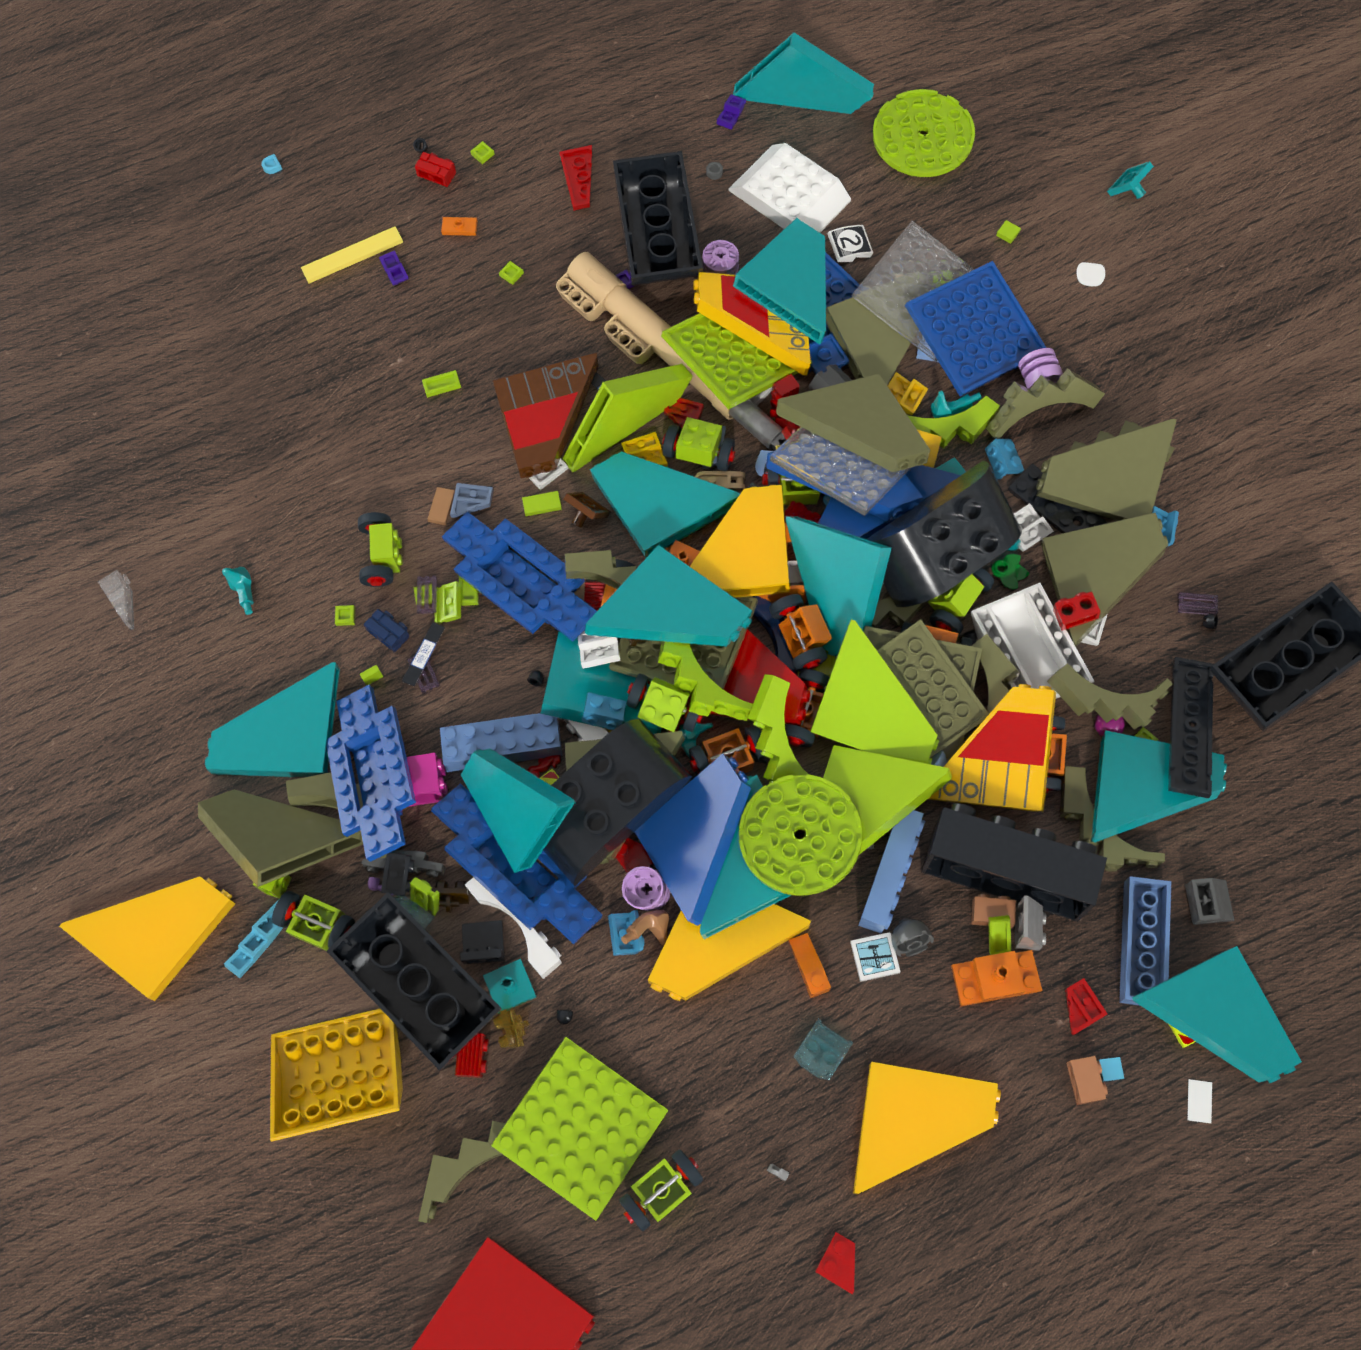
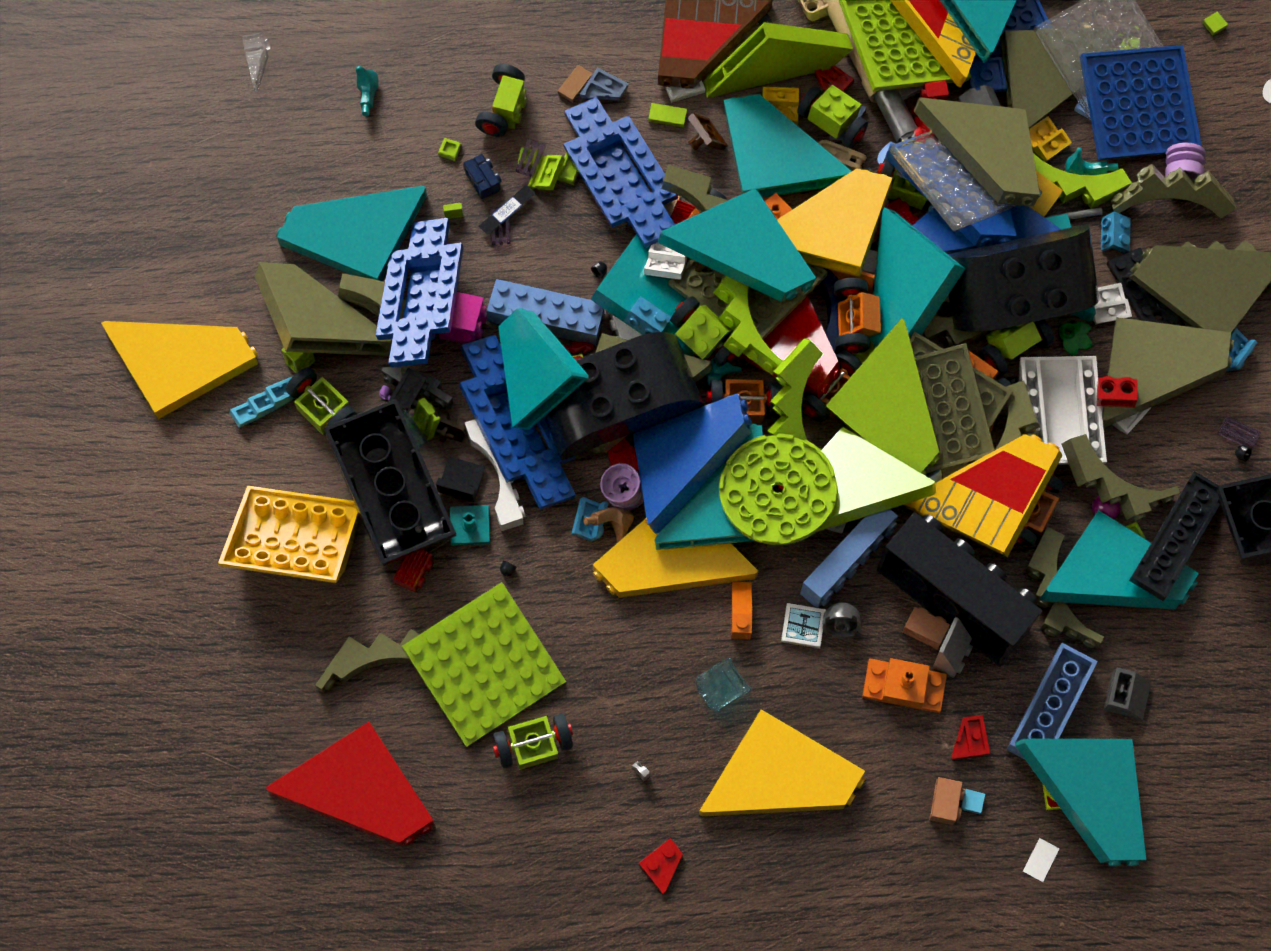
camera: 15 degrees right, 0 degrees up
clear yellow hips [493,1009,529,1048] -> none
lime tile [988,915,1011,955] -> none
none -> light grey bar [1047,208,1102,220]

